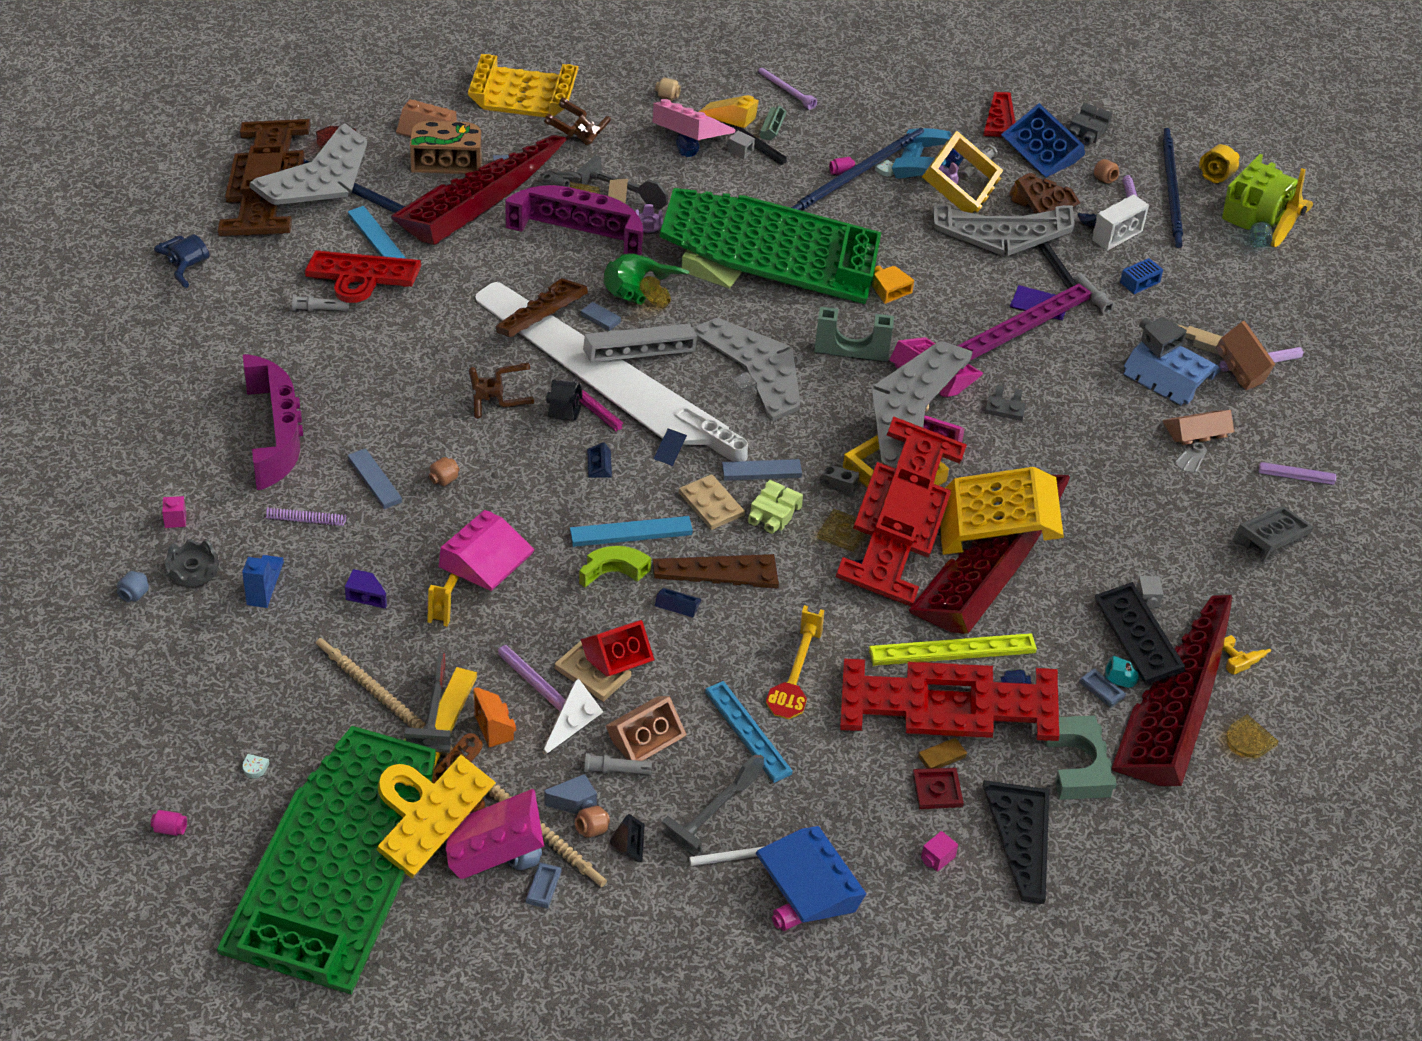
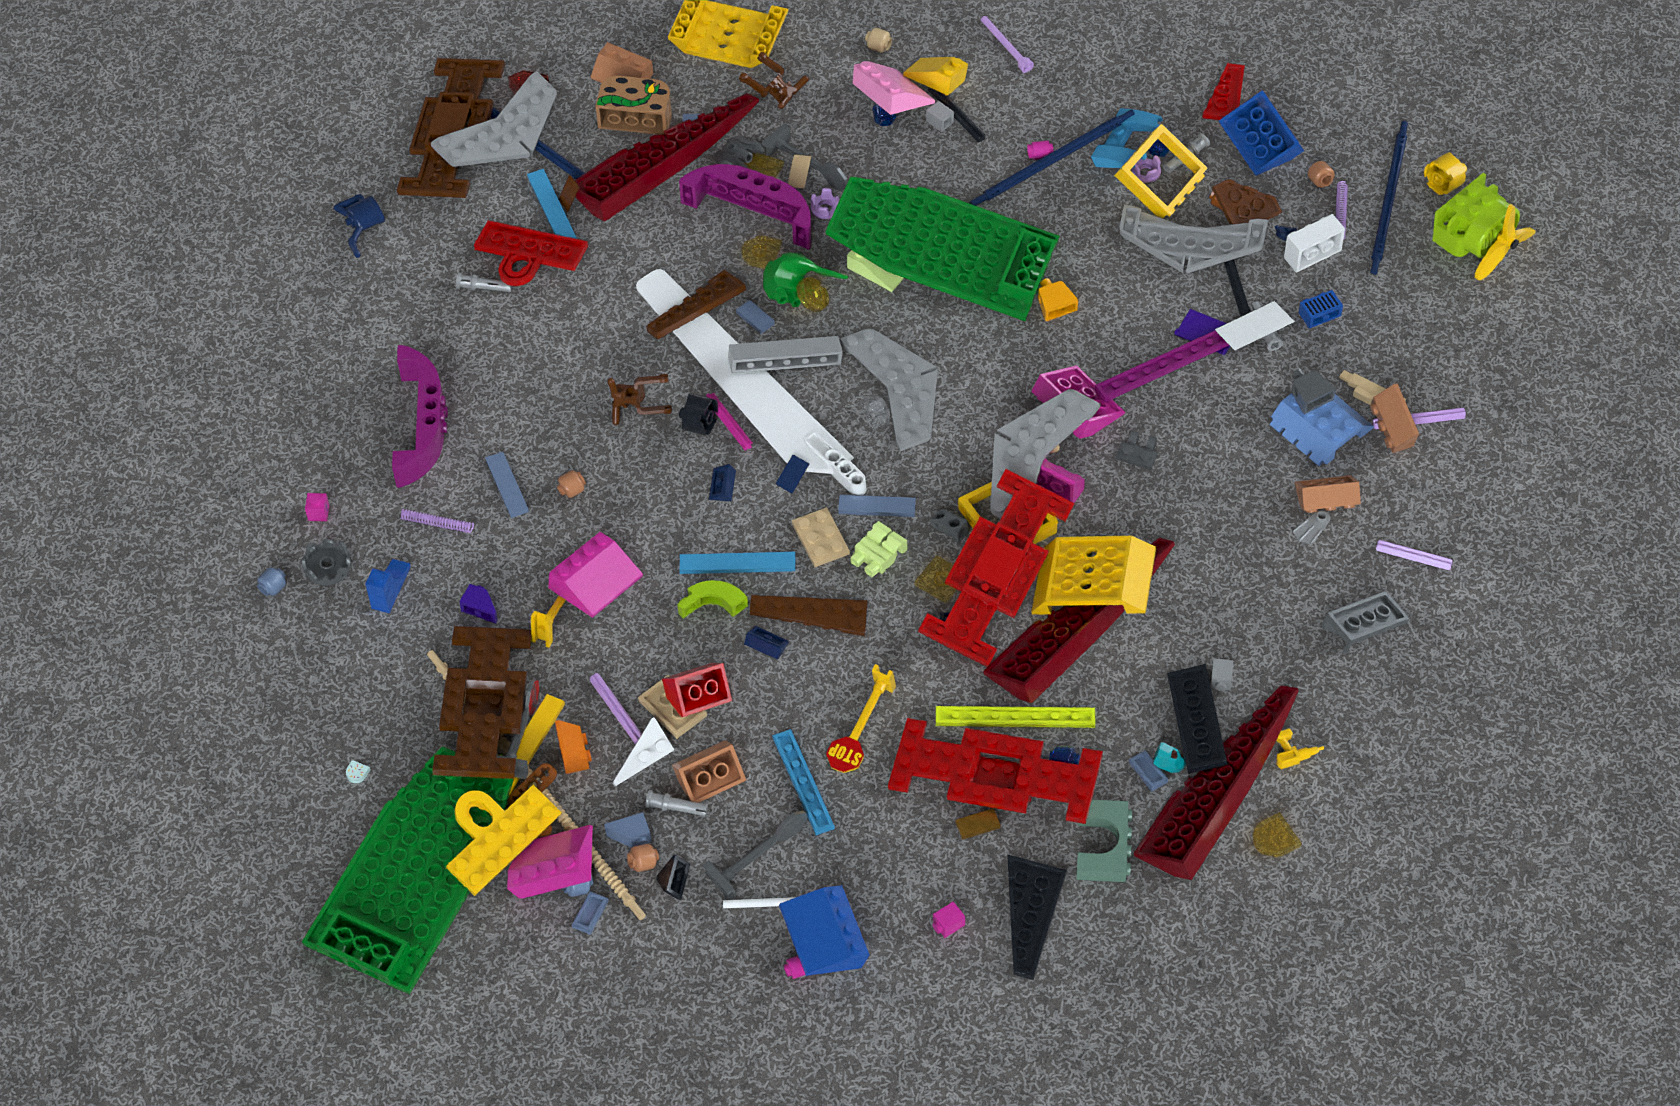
camera: 15 degrees right, 10 degrees up
dark pink brick [151,810,187,836] -> none
sand green piece [760,105,787,140] -> none
sand green arch [814,307,894,362] -> none
light aqua tile [875,160,894,176] -> none
dark red tile [912,768,964,809] -> none
dark grey hips [1069,102,1113,145] -> none
clear light blue head [1250,222,1272,247] -> none
none -> reddish brown piece [432,626,532,779]
none -> reddish brown sticker [558,174,579,212]
none -> clear yellow tile [741,236,782,269]
none -> white sticker [1215,301,1295,350]

